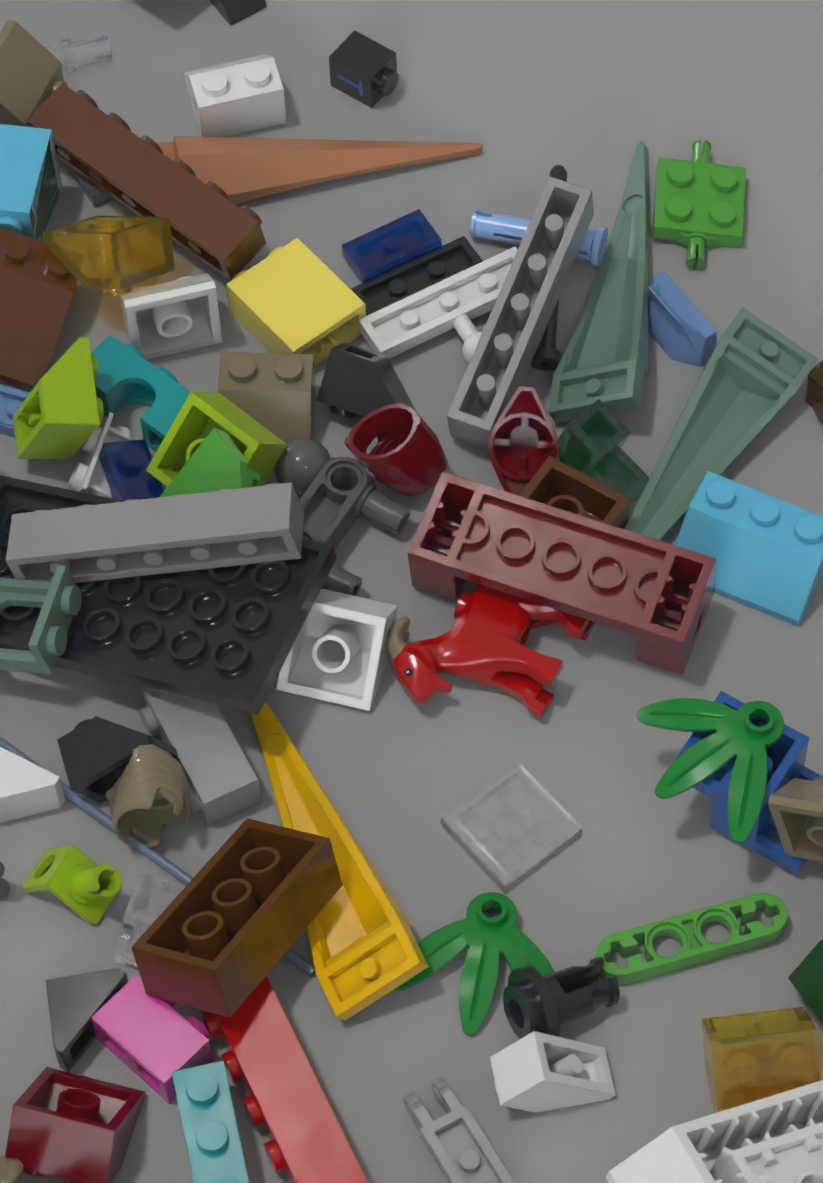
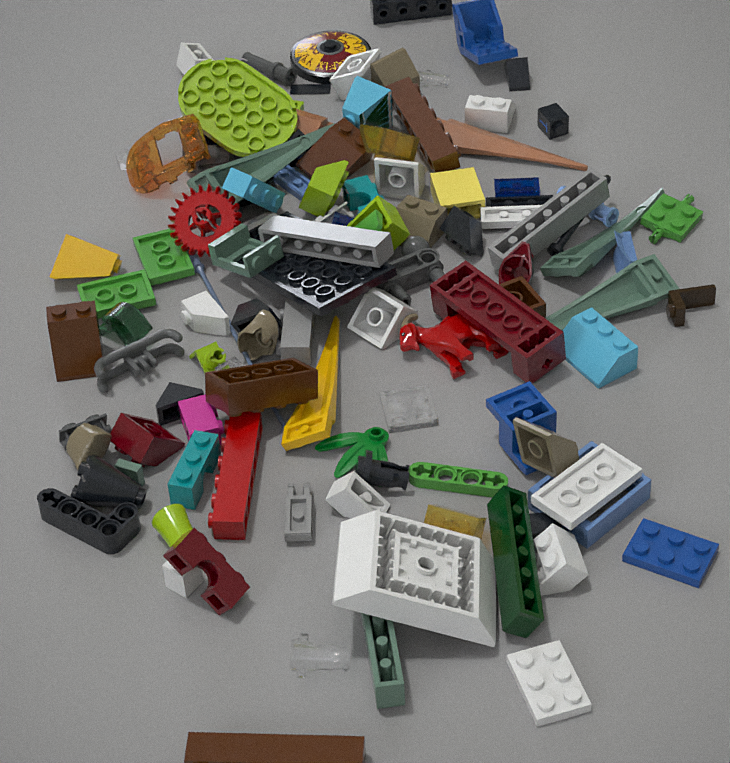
camera: 30 degrees right, 15 degrees down
dark red helmet [344,403,448,496] -> none
clear green brick [558,399,649,504] -> none
green plant [636,698,784,843] -> none

